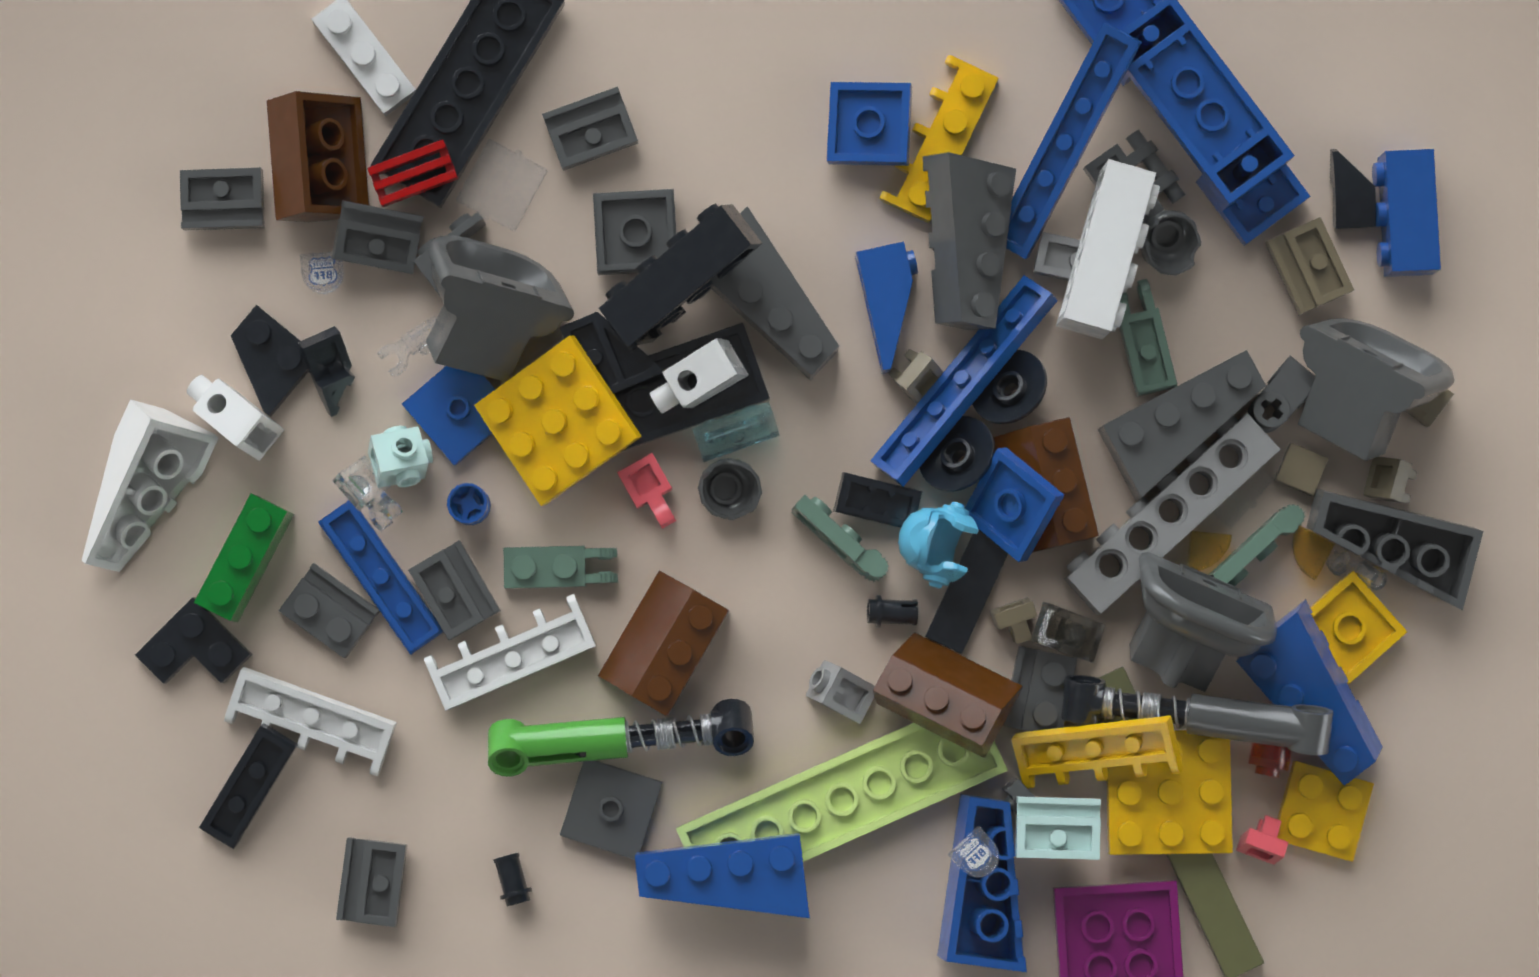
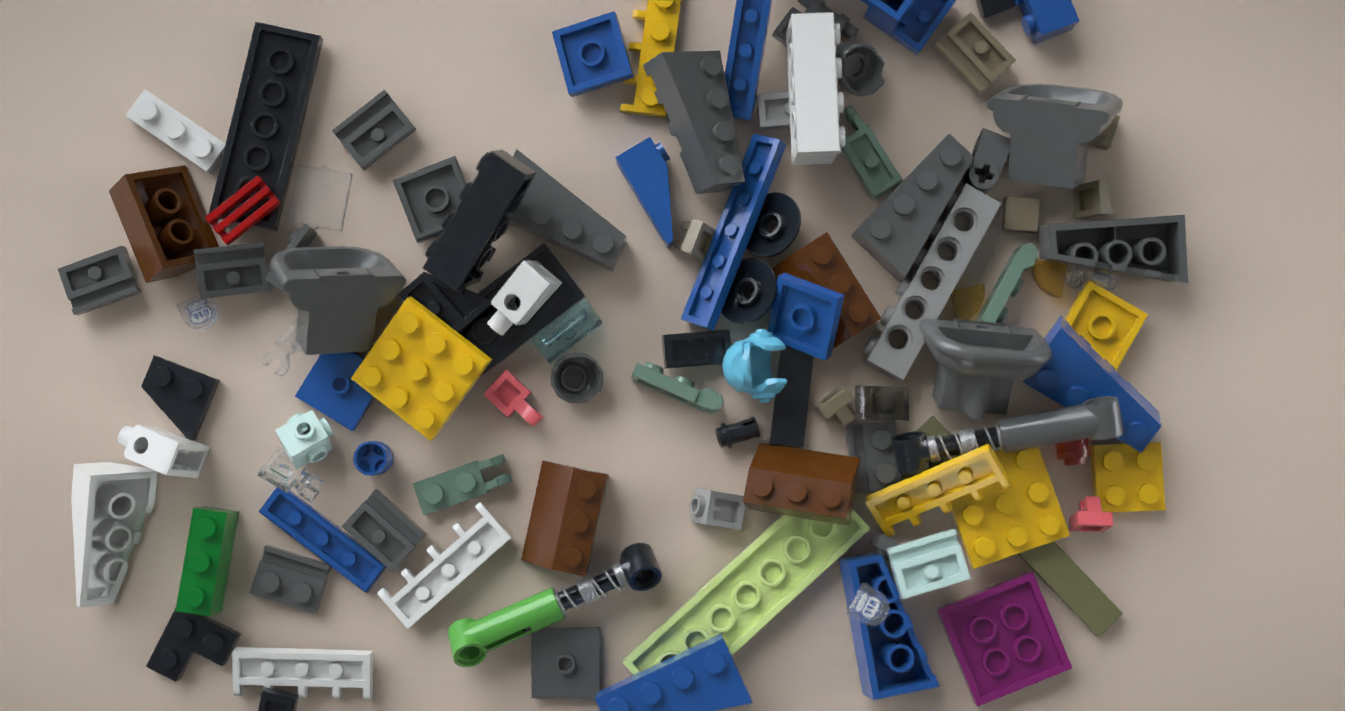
camera: 15 degrees left, 0 degrees up
black slope [298,326,355,417] -> none

